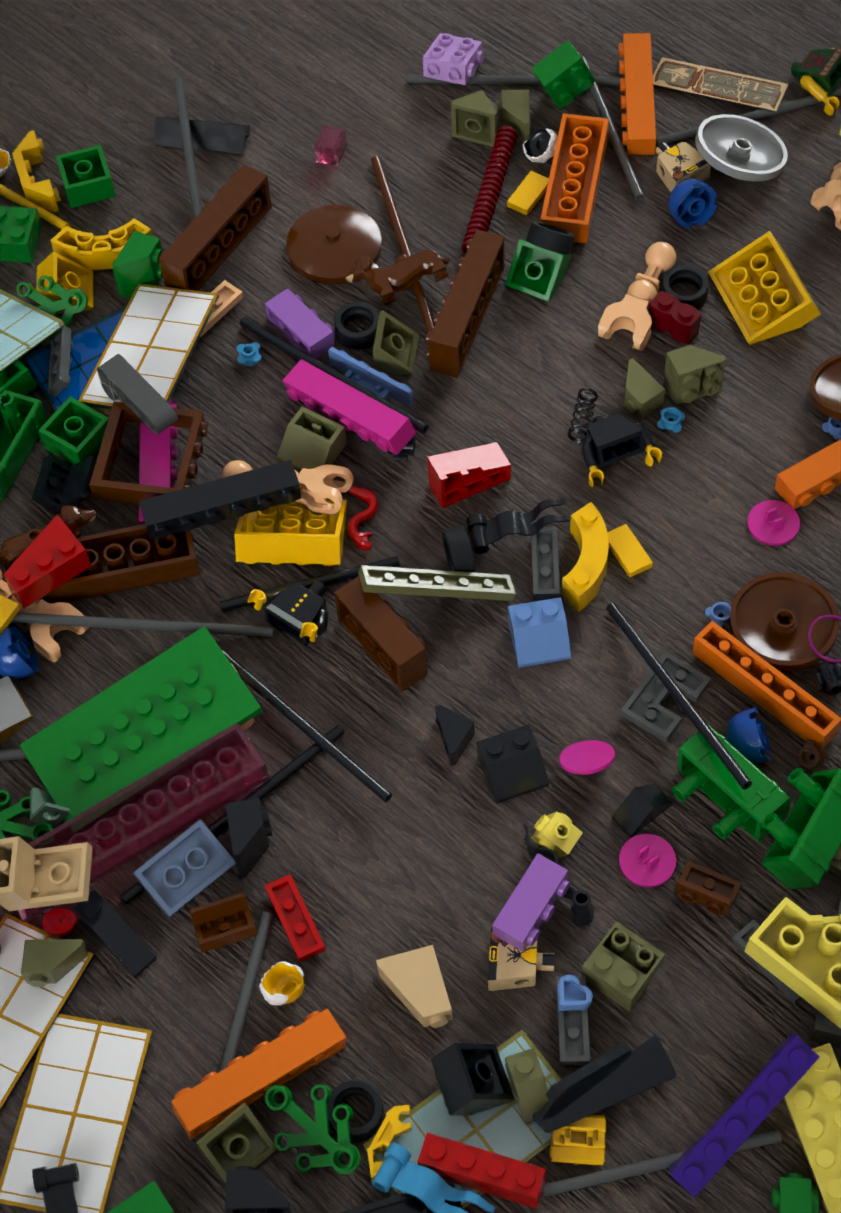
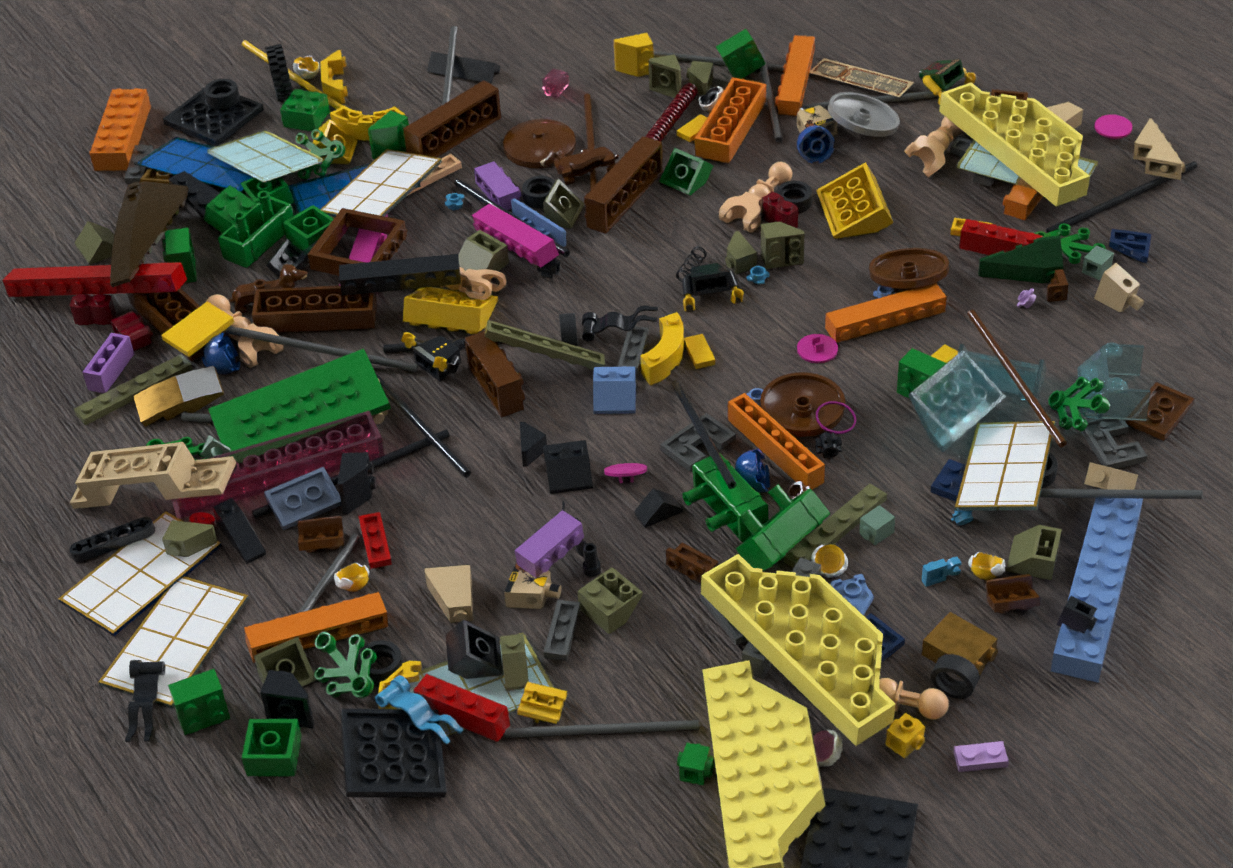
camera: 10 degrees right, 15 degrees down
red wedge [3,515,91,609] -> none
dark grey plate [47,325,73,397] -> none
green brick [56,145,116,208] -> none
dark grey beam [97,354,178,435] -> none
red animal [347,485,379,550] -> none
lavender brick [423,33,484,85] -> none
red wedge [427,442,511,509] -> none
black tyre [526,221,575,254] -> none
light yellow brick [531,812,583,858] -> none
black wedge [532,1035,676,1133] -> none
medium blue tile [558,974,593,1011] -> none
dark pink piece [619,834,676,888] -> none
dark purple arch [668,1032,820,1197] -> none
none -> yellow slope [613,33,654,77]

